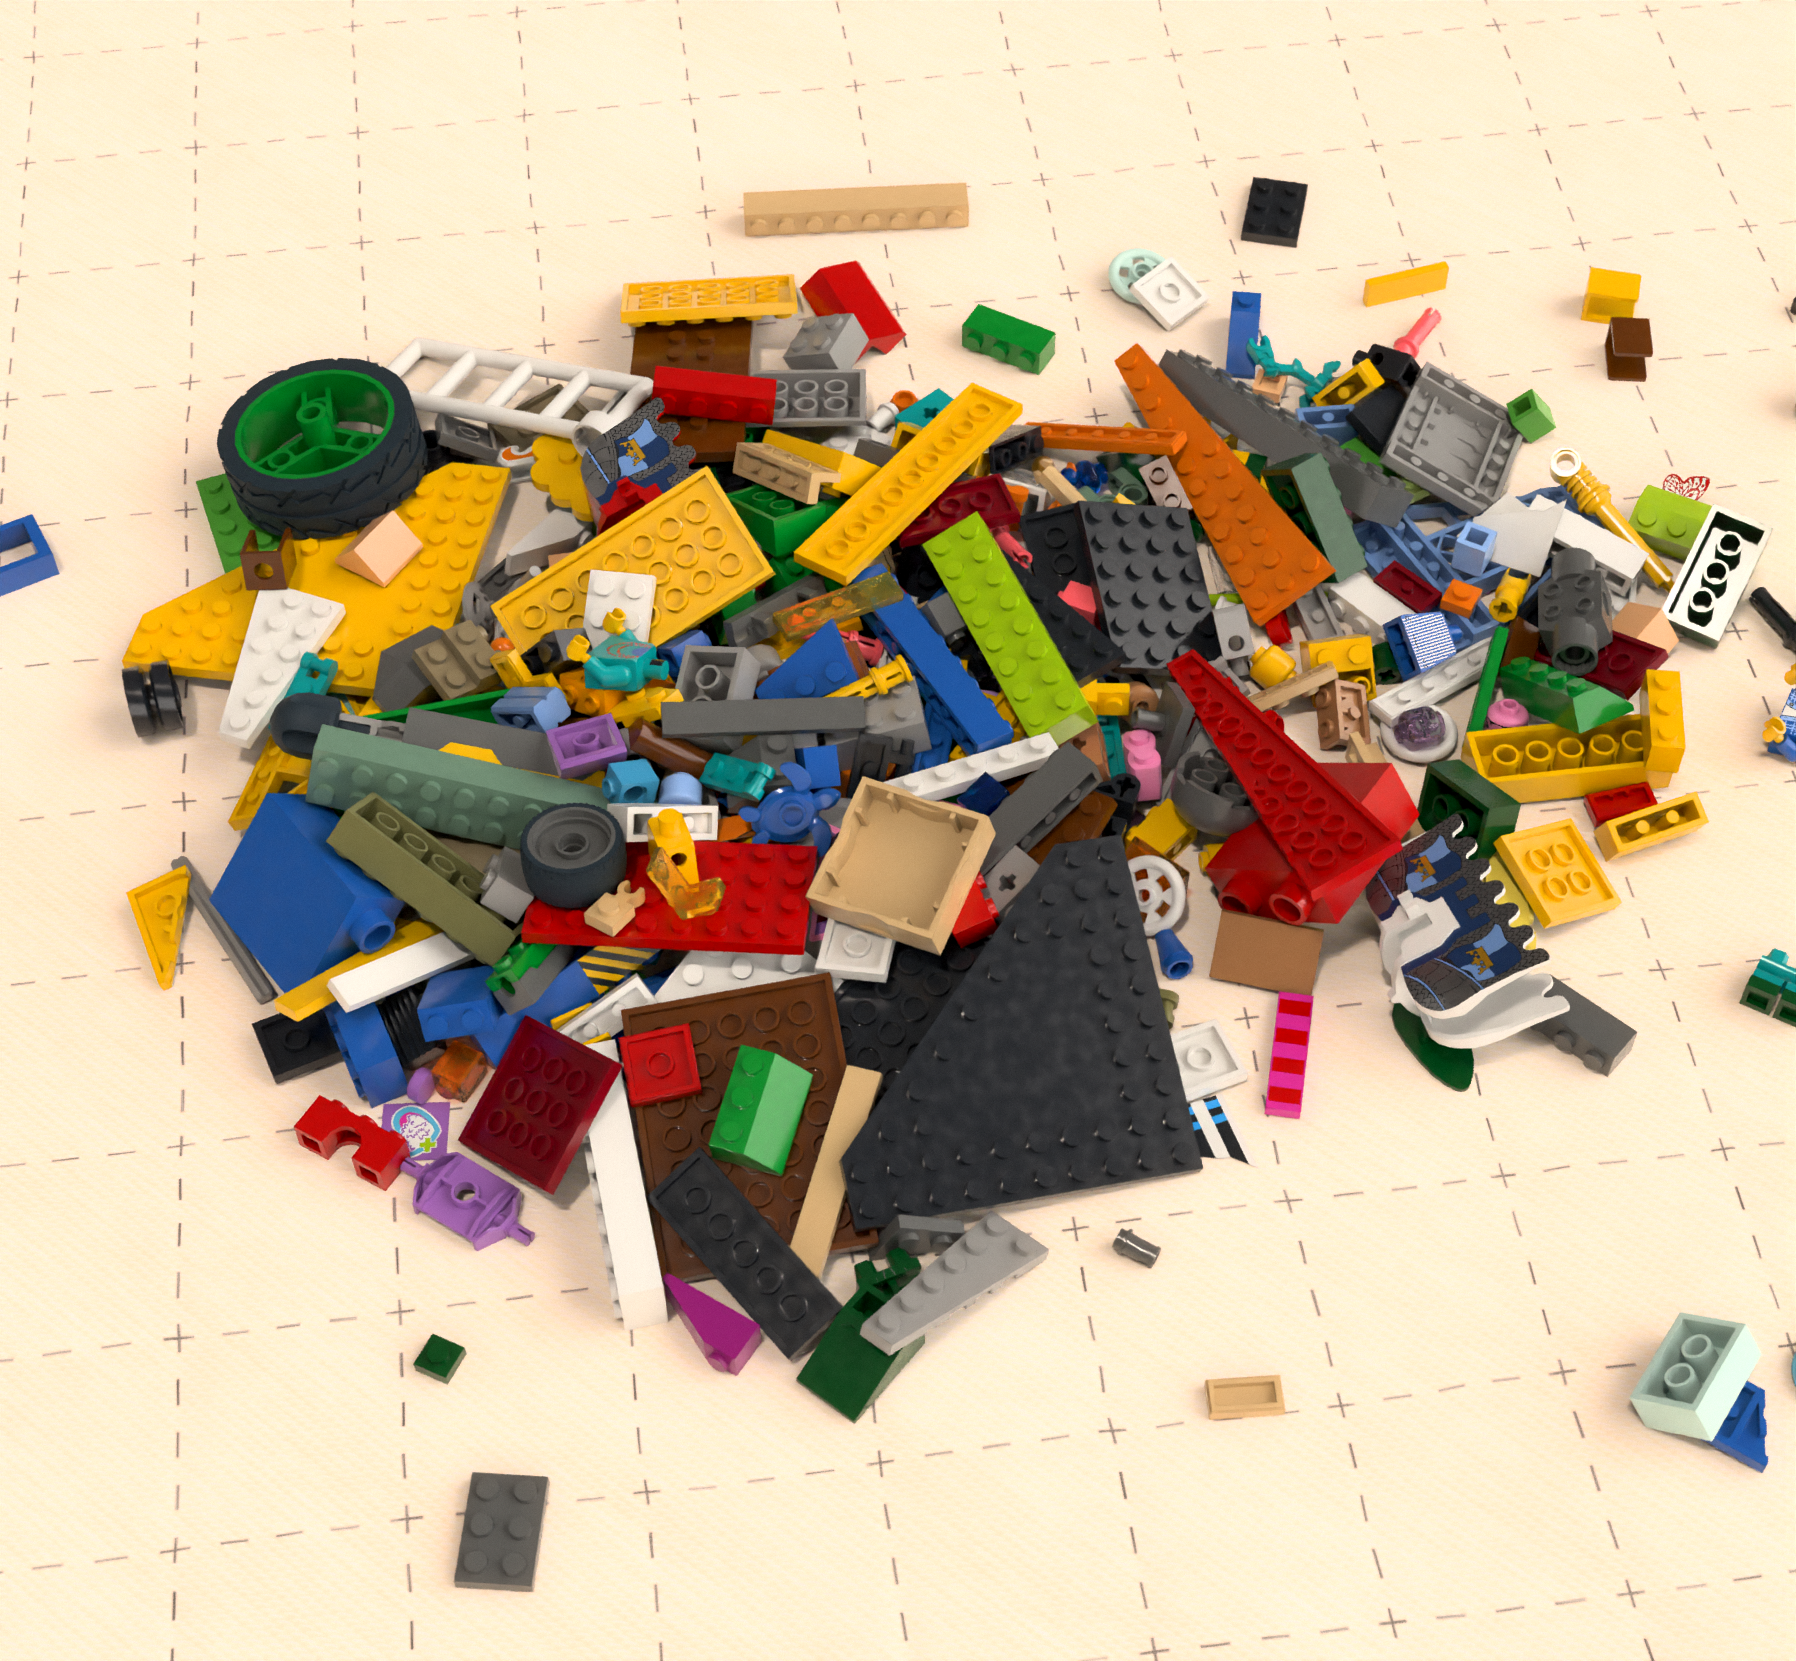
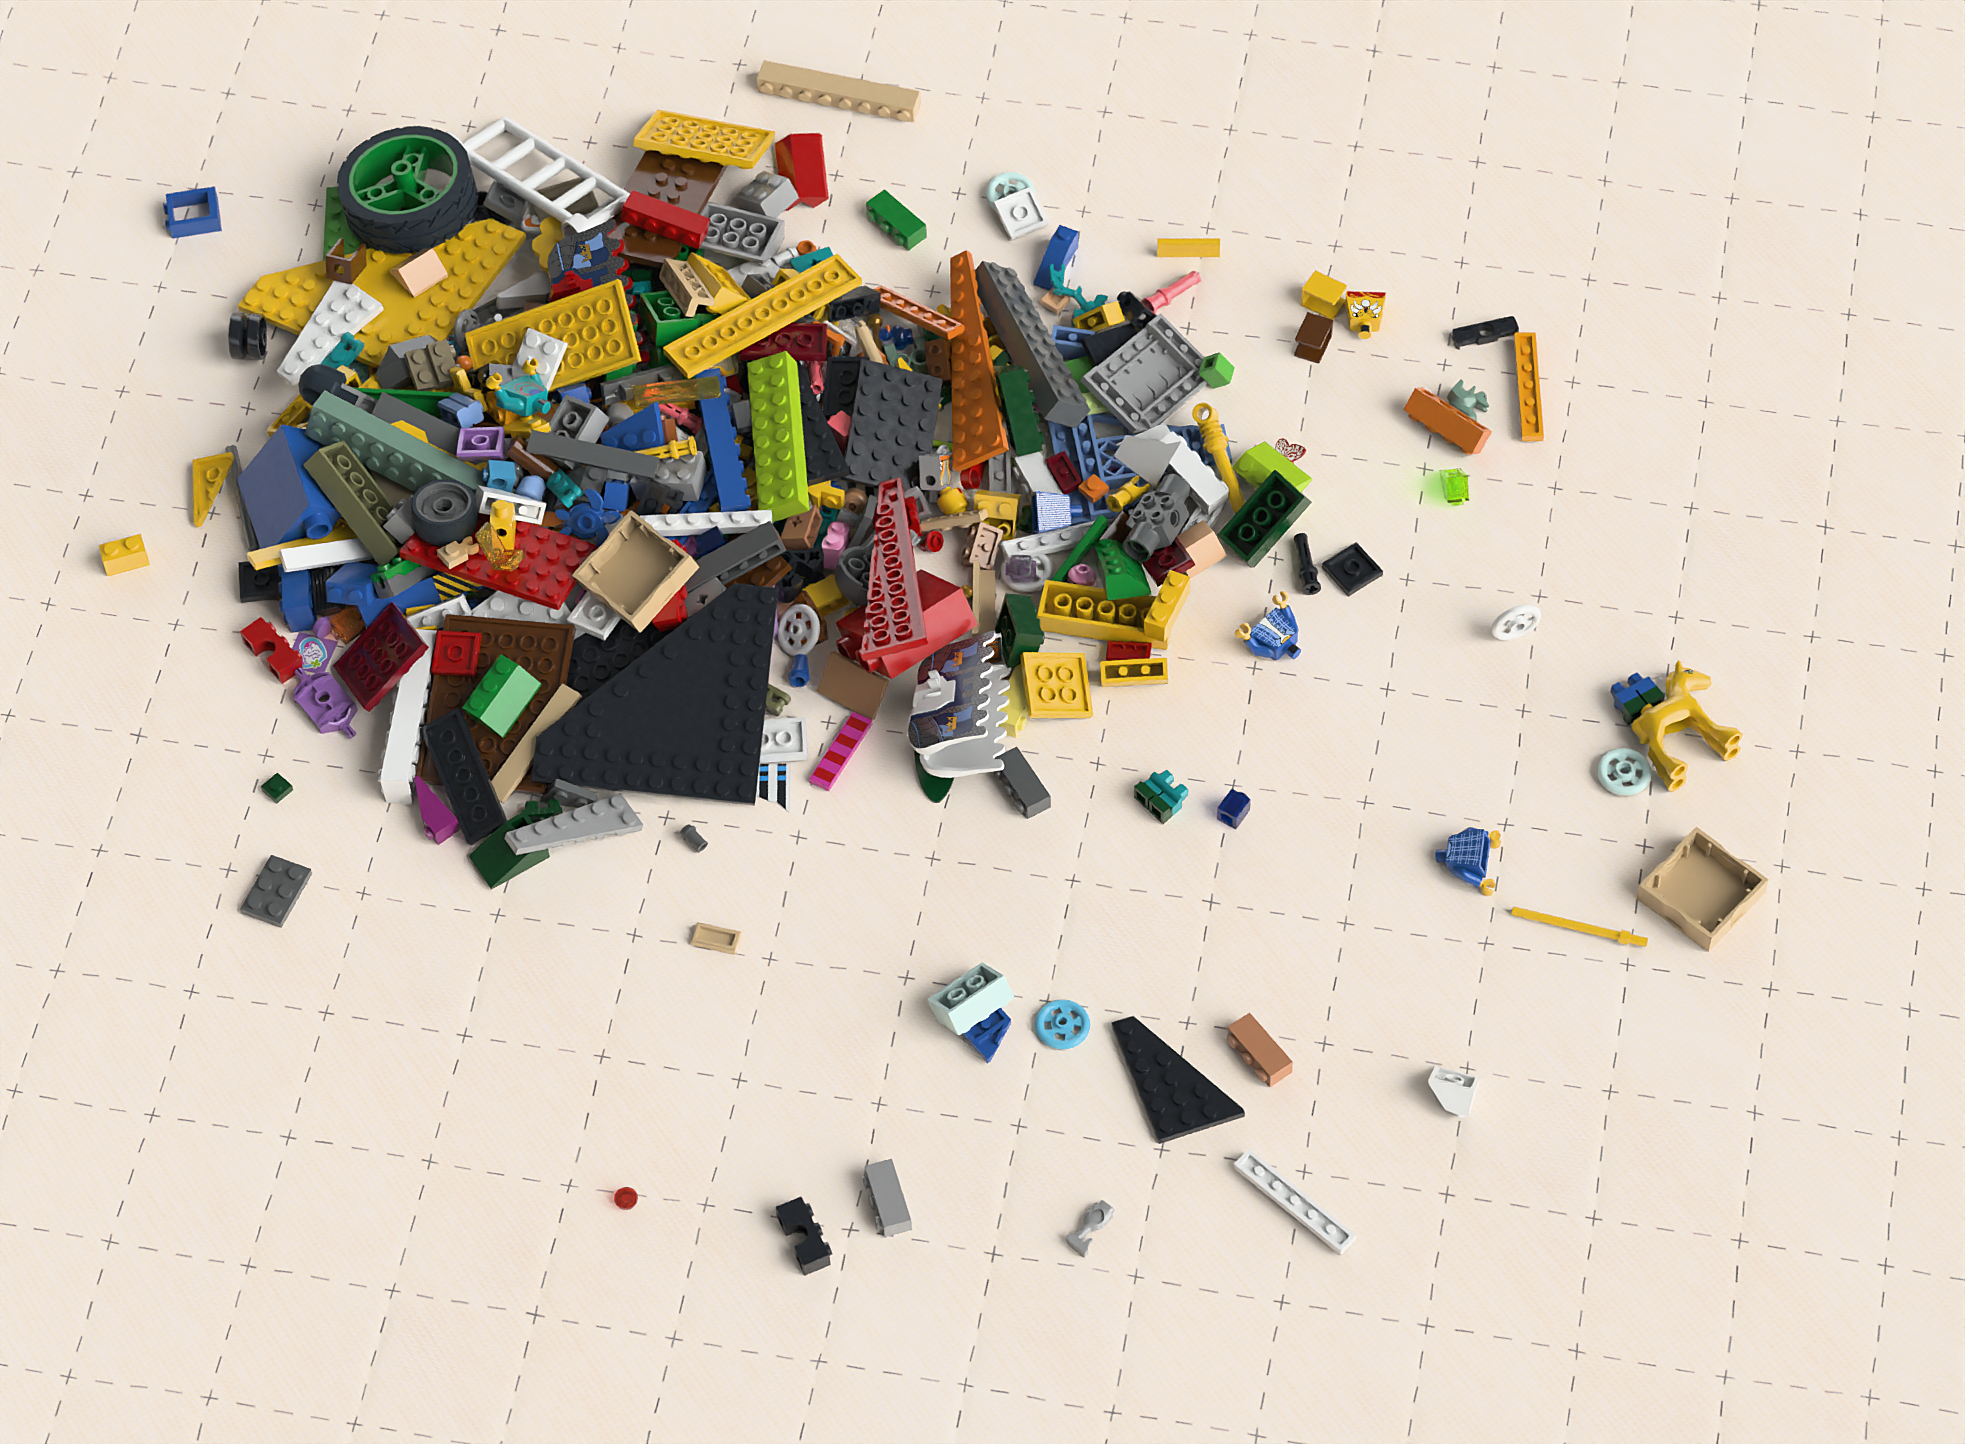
camera: 20 degrees right, 5 degrees up
black plate [1241,177,1308,248] -> none
light blue brick [1451,521,1497,578] -> none
none -> yellow brick [99,534,150,576]
none -> yellow torso [1345,291,1386,339]

